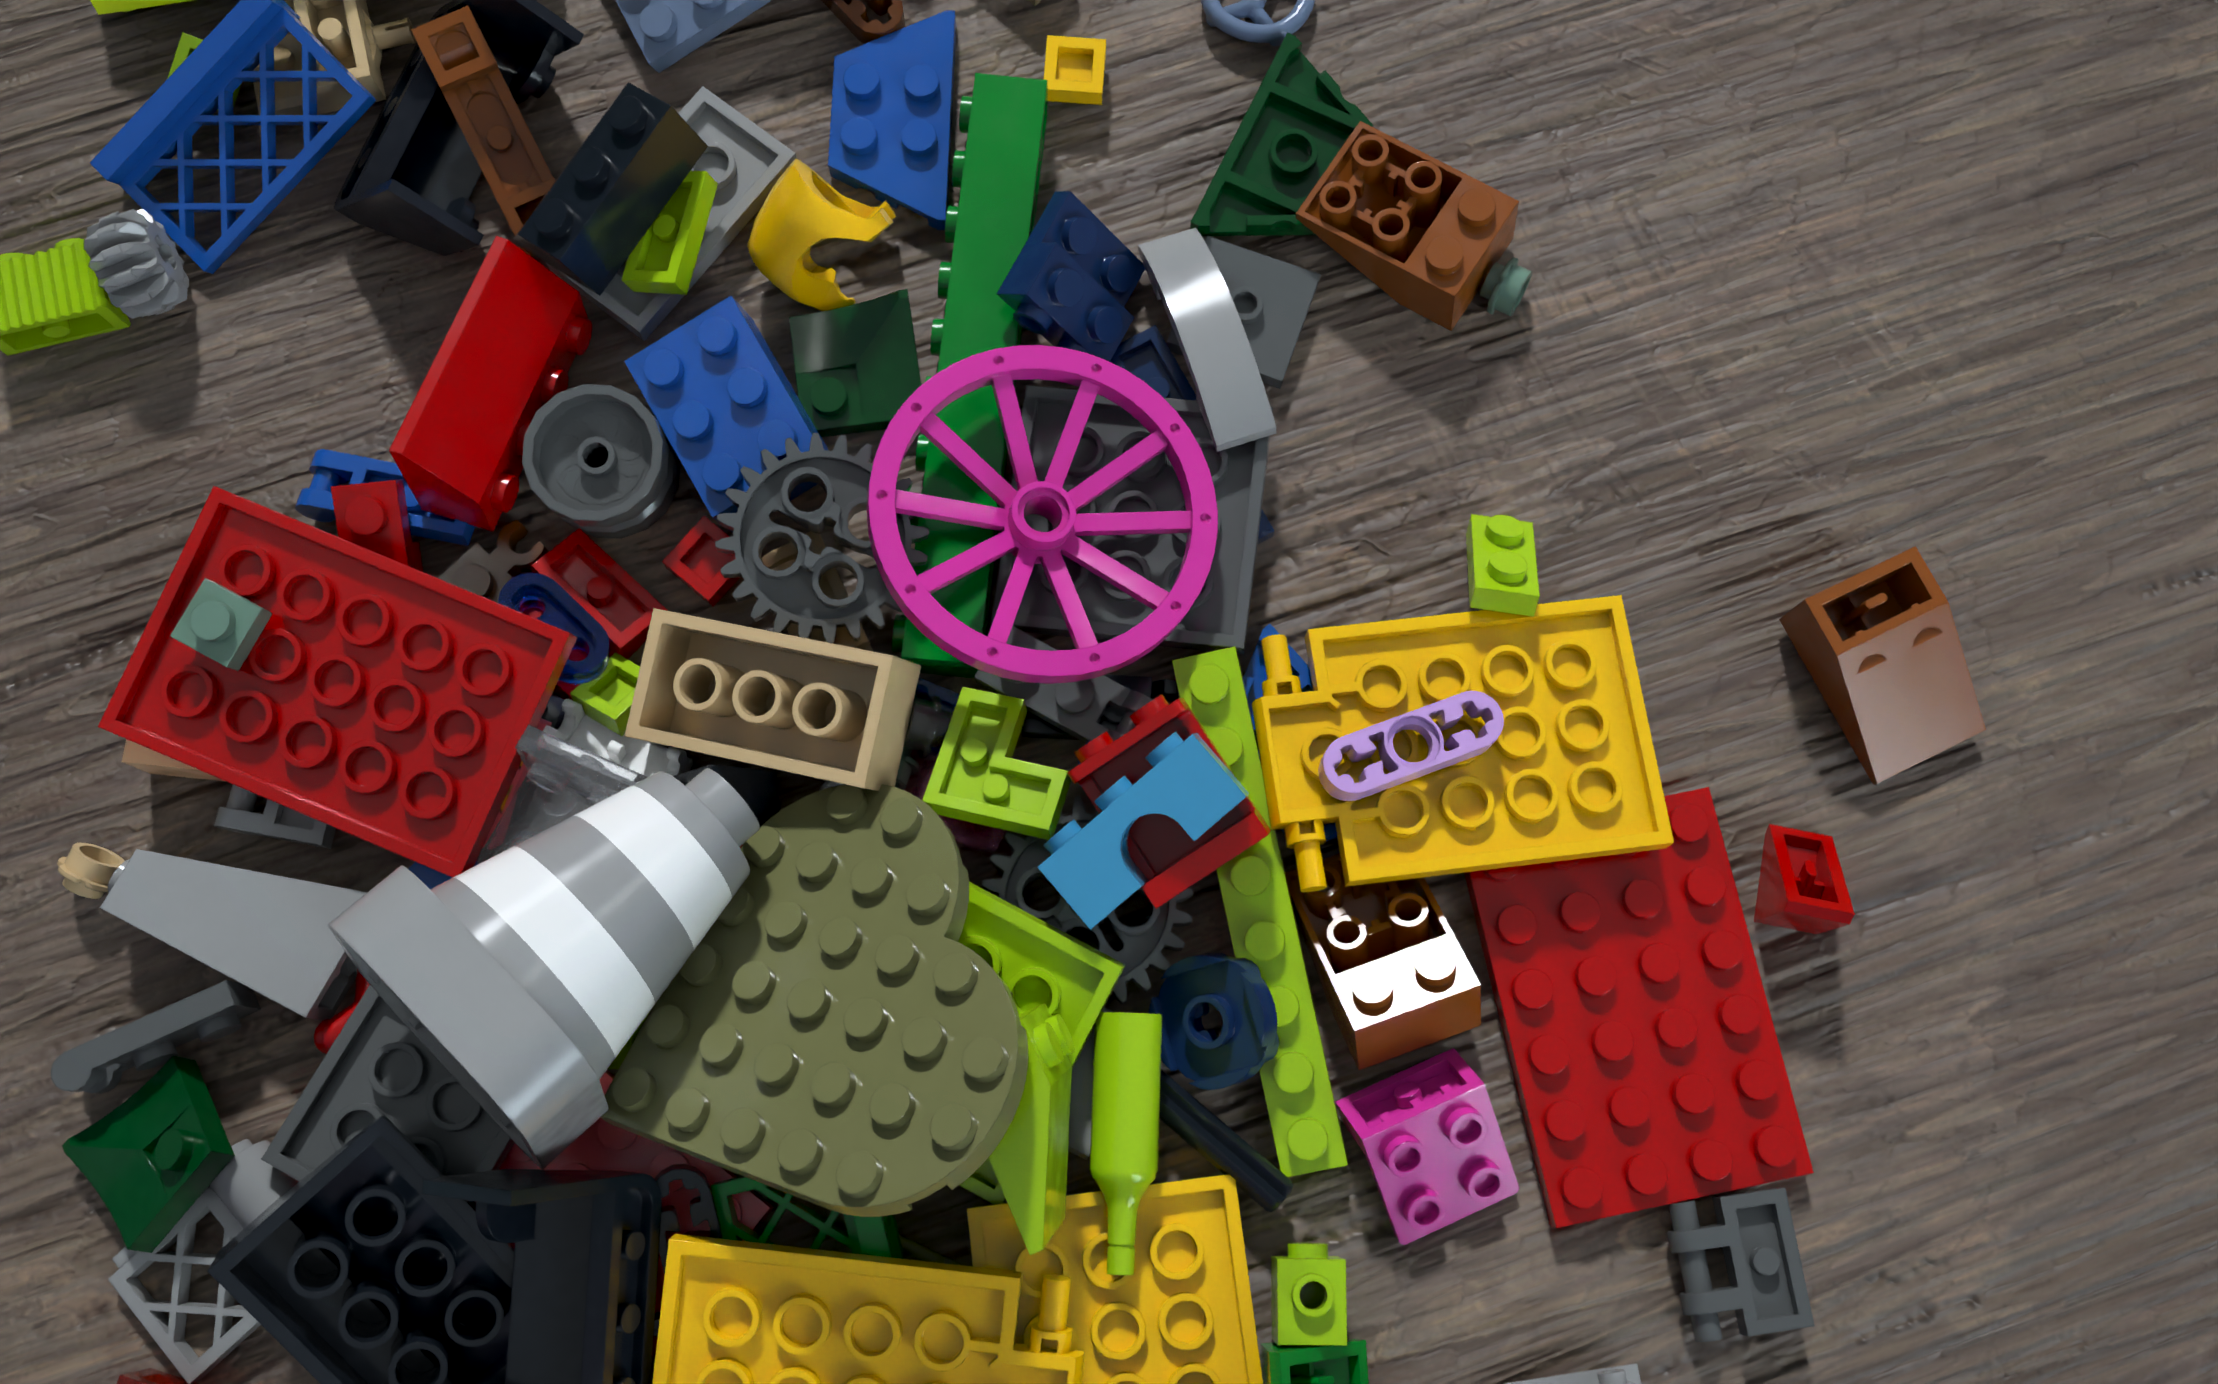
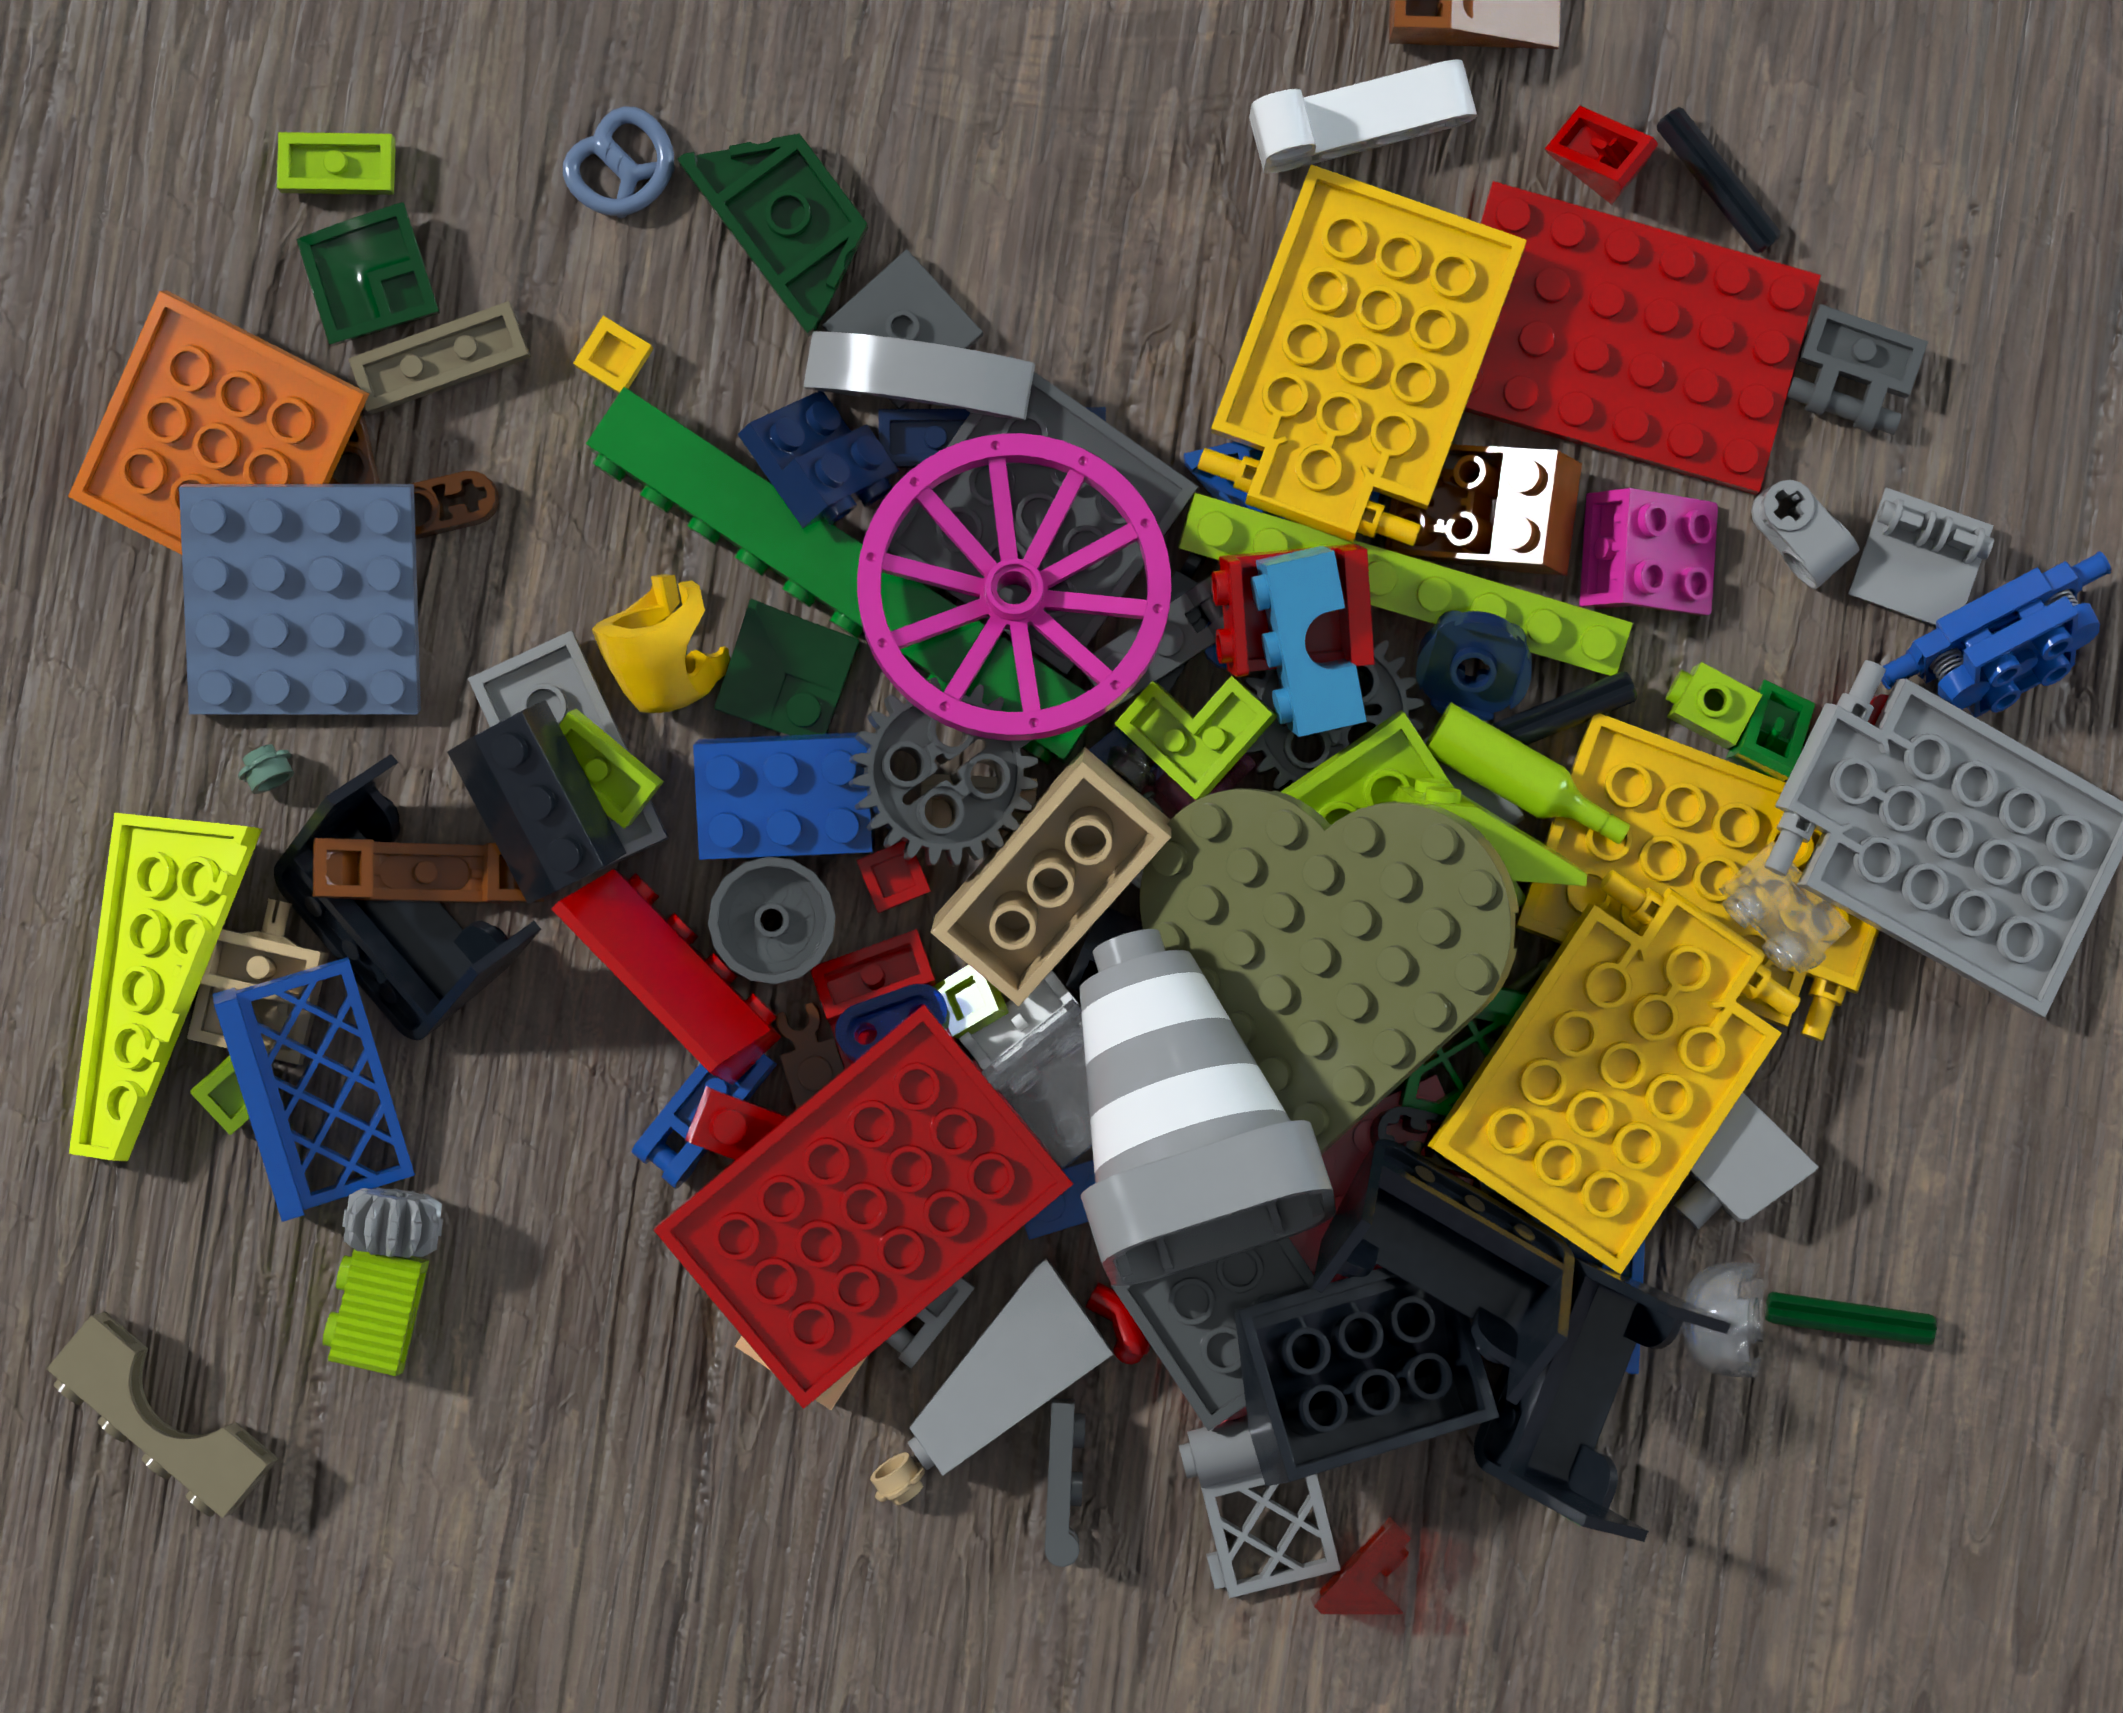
camera: 55 degrees left, 10 degrees up
dark green plate [62,1056,235,1253] -> none
sand green plate [170,578,273,671] -> none
blue wing [828,10,956,230] -> none
dark orange slope [1296,121,1519,331] -> none
lavender beam [1318,691,1504,801] -> none
lime plate [1466,514,1540,617] -> none
sand green plate [1480,257,1532,316] -> none
none -> white beam [1249,59,1477,174]
none -> black axle [1657,107,1781,254]
none -> light grey piece [1751,480,1860,589]

